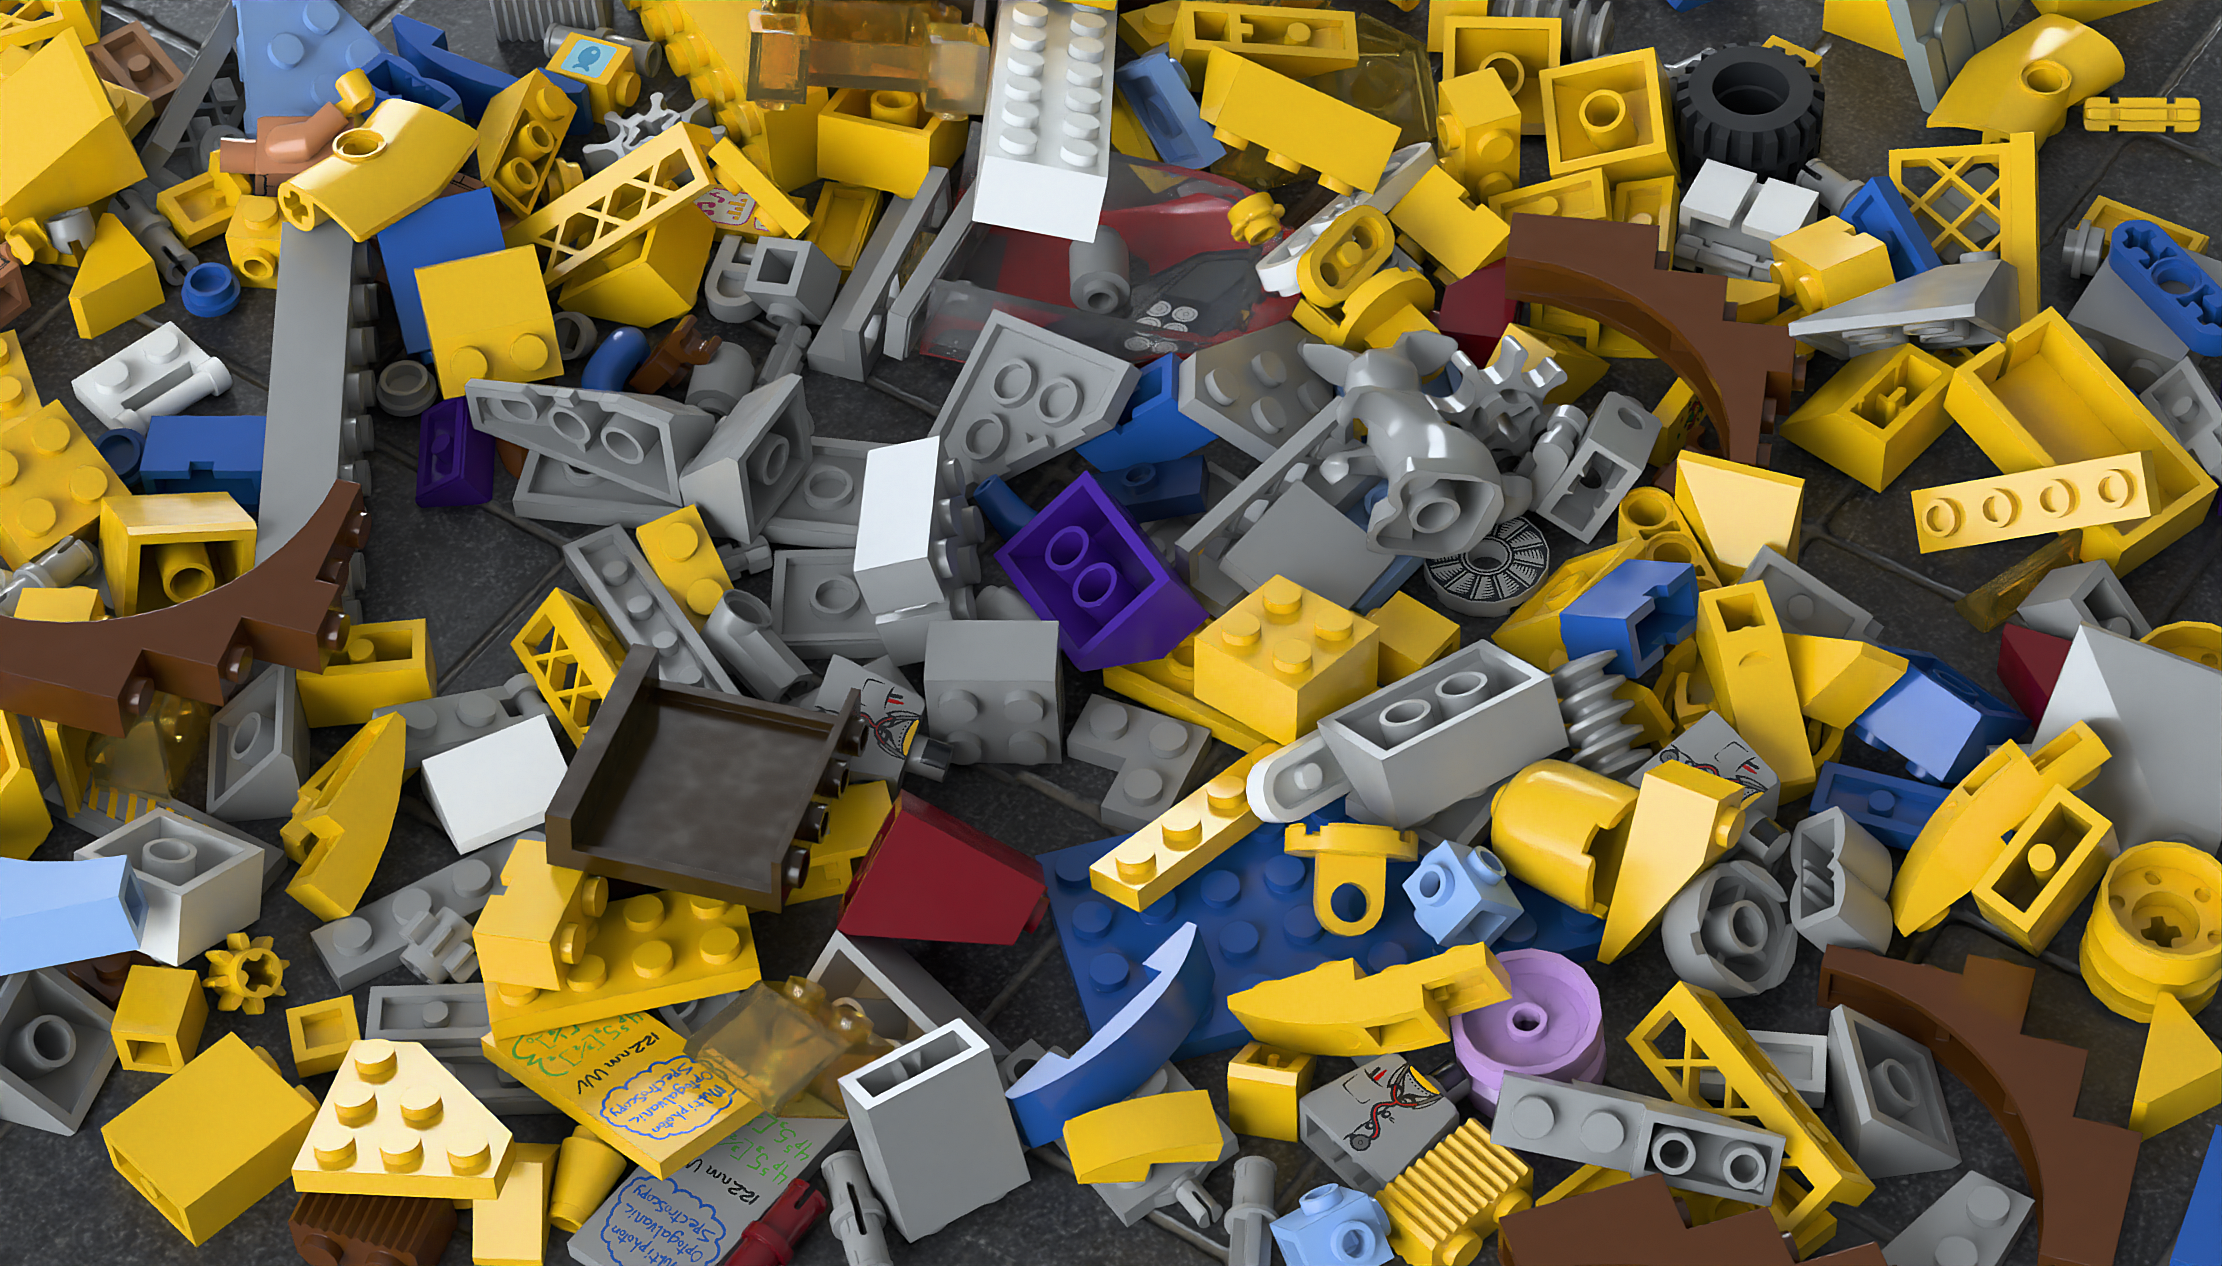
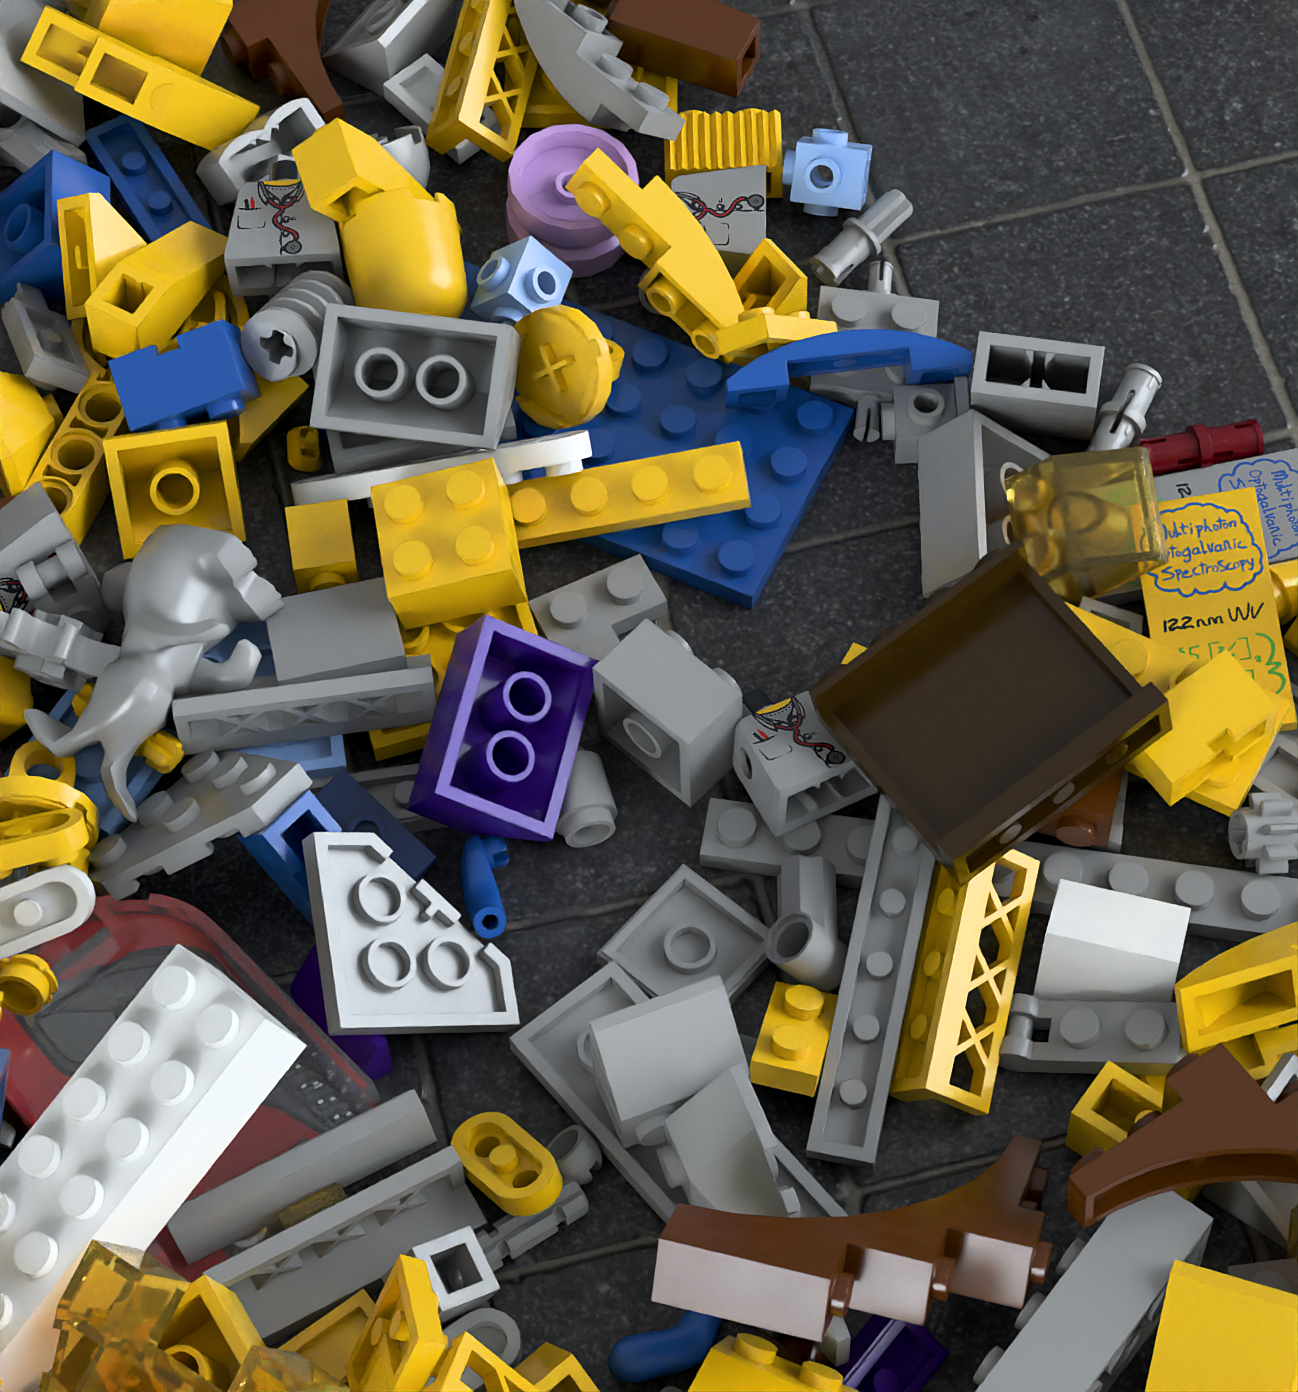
camera: 140 degrees left, 10 degrees up
reddish brown plate [629,314,722,395] -> none
light grey brick [684,342,755,425] -> none
dark red slope [837,789,1050,946] -> none
light grey piece [853,435,985,667] -> none
yellow slope [1062,1090,1224,1184] -> none
none -> yellow plate [451,1112,563,1217]
none -> reddish brown arch [651,1134,1053,1343]
none -> yellow plate [716,307,837,359]

